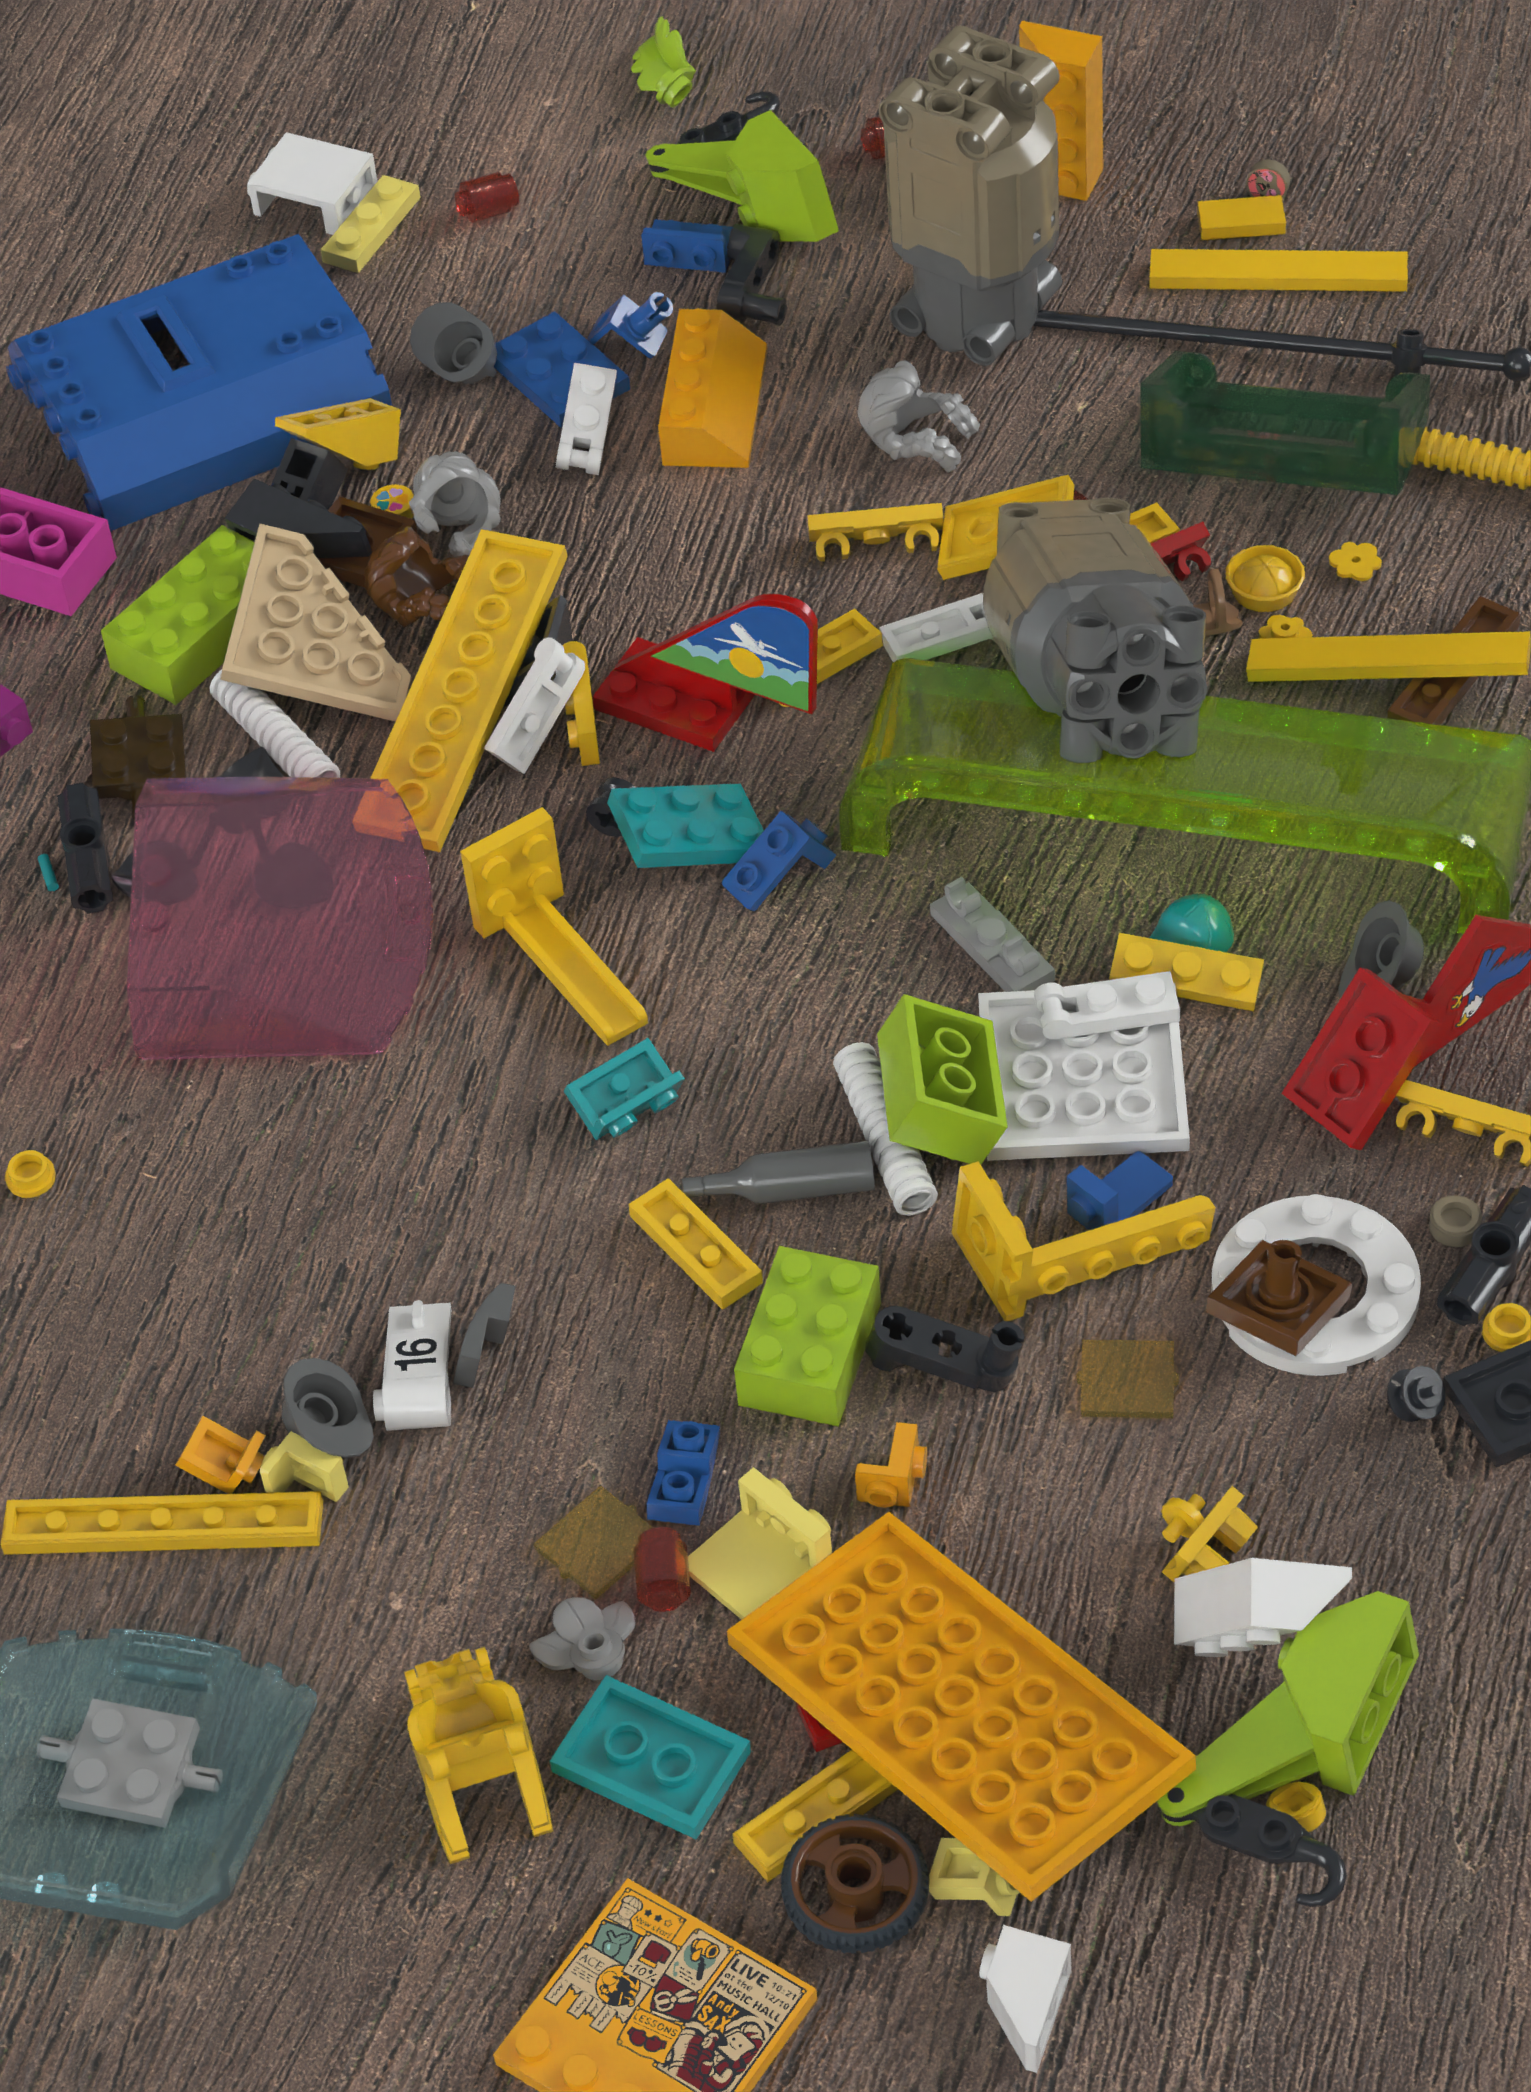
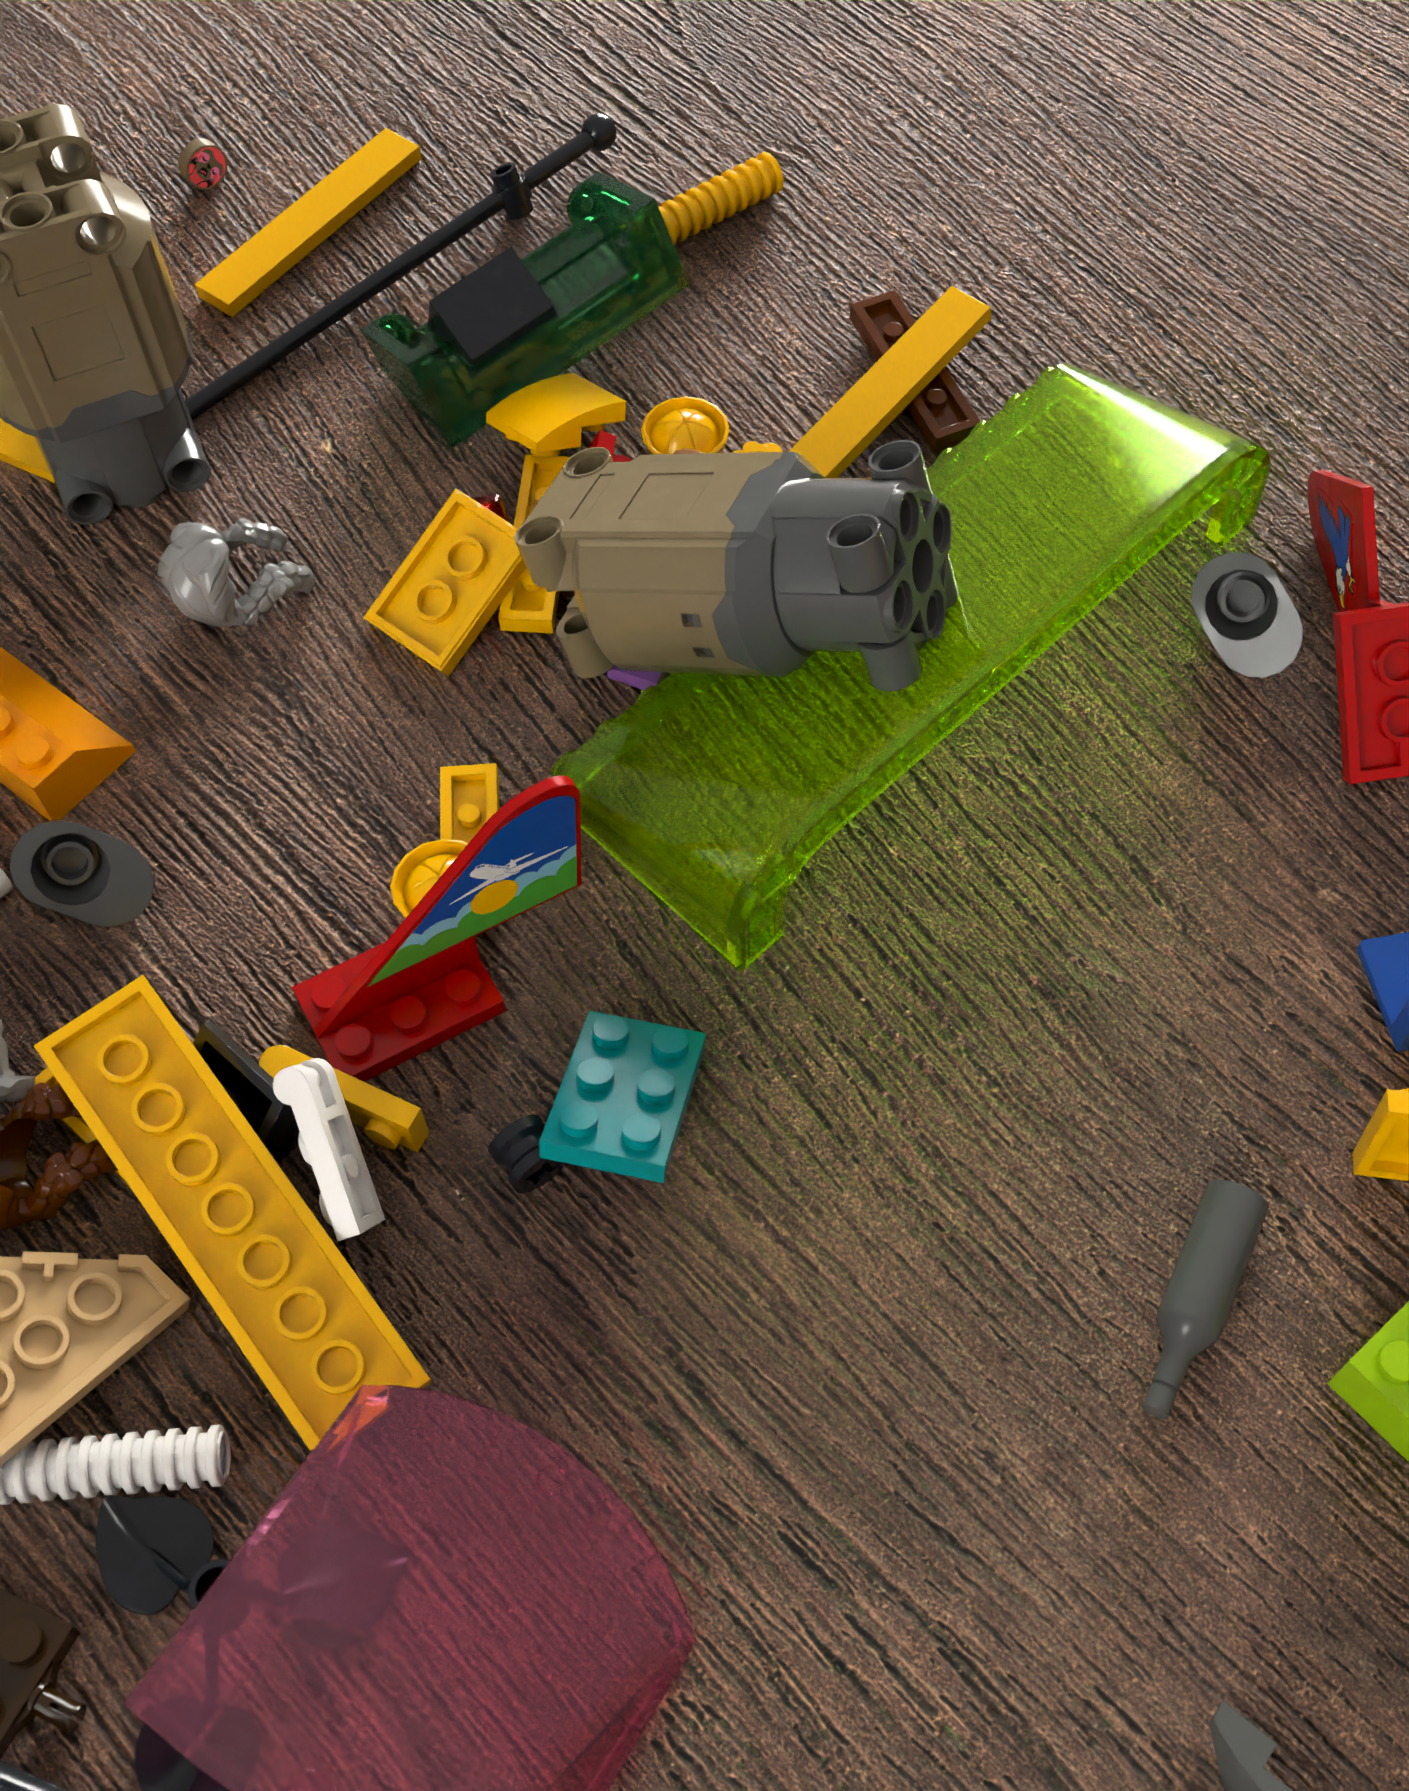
camera: 60 degrees left, 10 degrees up
yellow bracket [460,807,648,1046] -> none
teal bracket [564,1038,685,1140] -> none
yellow plate [628,1178,763,1310] -> none
blue bracket [722,810,836,911] -> none
yellow plate [807,503,943,562] -> none
white piece [833,1042,938,1216] -> none
lime brick [877,994,1008,1165] -> none
white plate [879,593,993,670] -> none
light grey plate [930,876,1055,992] -> none
white plate [978,983,1190,1161] -> none
white plate [1034,971,1180,1039] -> none
yellow plate [1109,933,1264,1011] -> none
teal piece [1149,893,1234,952] -> none
yellow tile [1197,195,1286,240] -> none
yellow plant [1329,542,1382,581] -> none
none -> dark grey piece [10,820,154,927]
none -> black slope [428,246,557,368]
none -> yellow slope [486,373,626,457]

